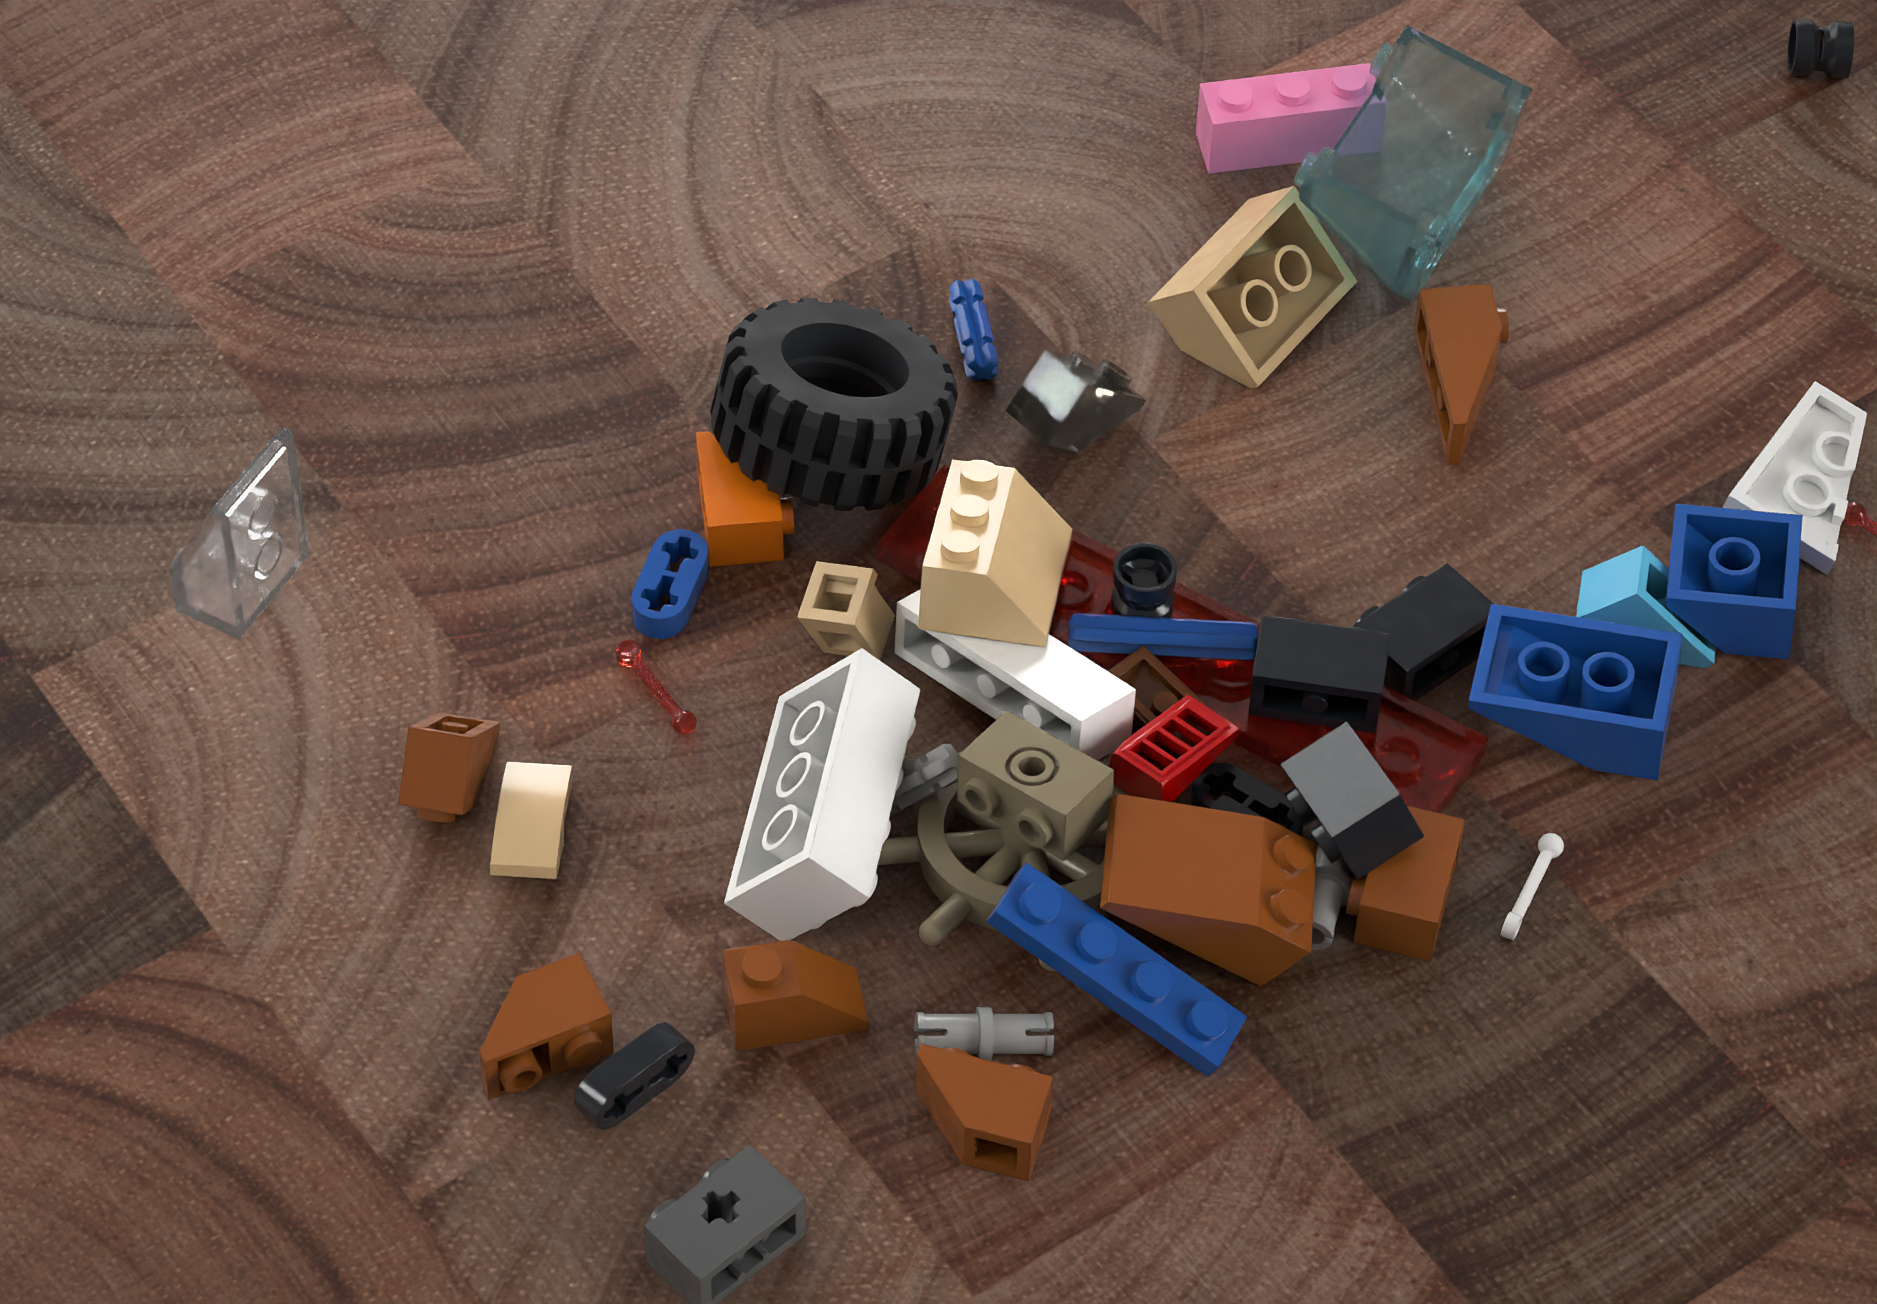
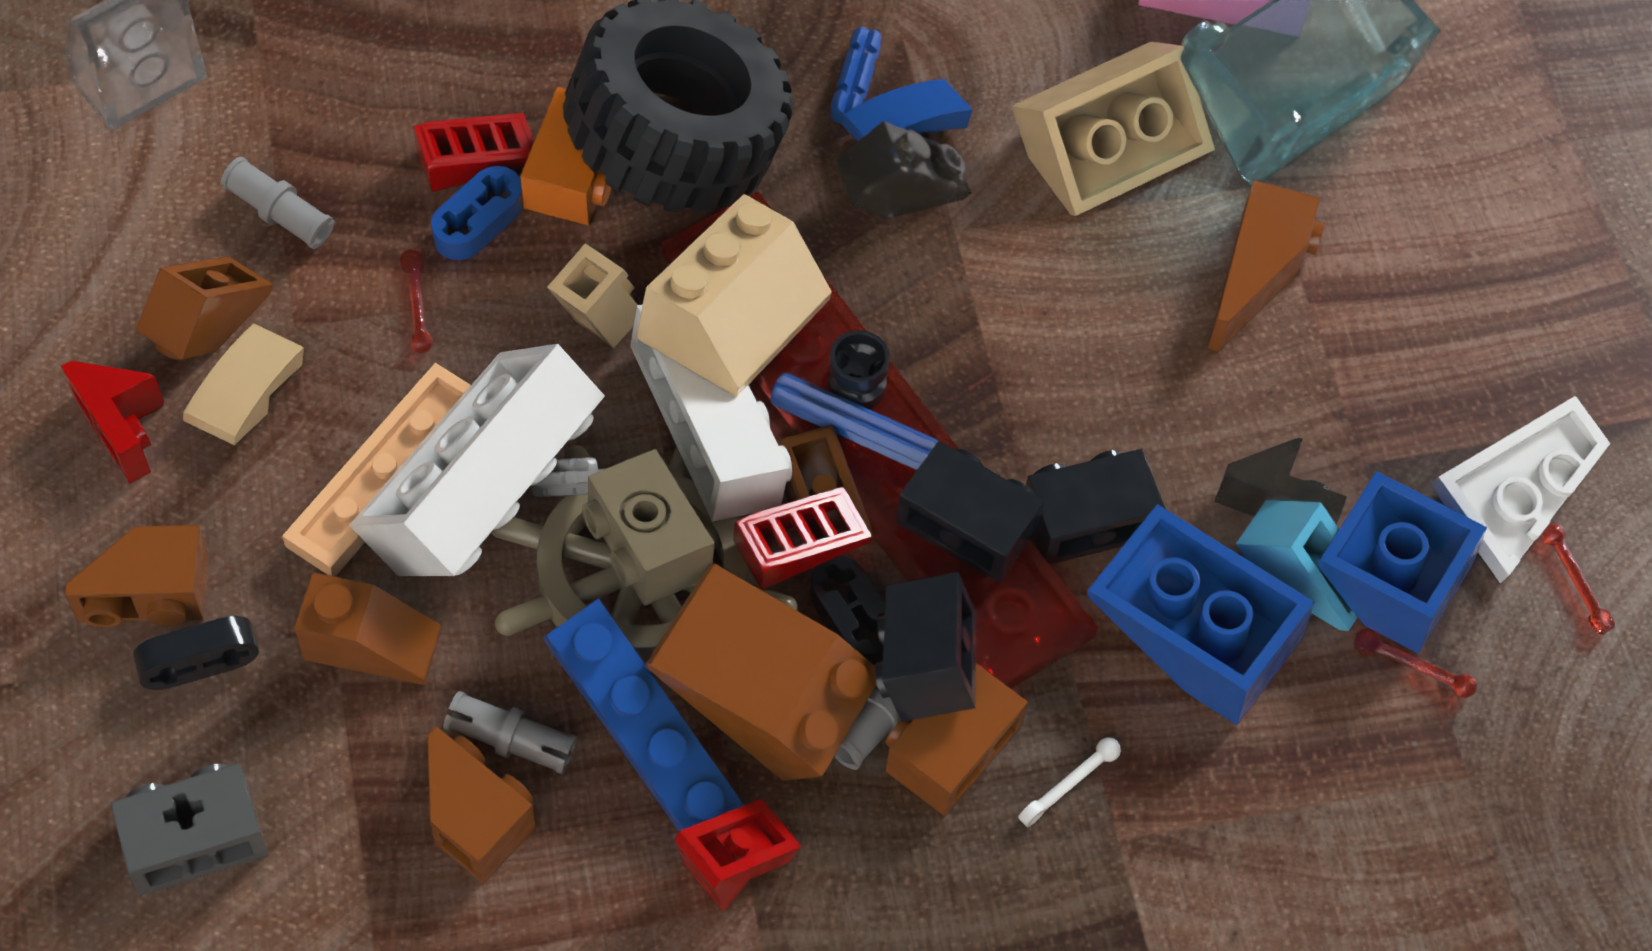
camera: 20 degrees right, 10 degrees up
none -> red slope [61,360,164,484]
none -> light grey pin [220,157,335,249]
none -> light nougat plate [282,363,471,577]
none -> red slope [413,113,535,192]
none -> red slope [674,799,802,910]
none -> blue slope [841,79,973,156]
none -> clear smoke slope [1214,438,1347,524]
none -> clear red hinge [1354,629,1477,698]

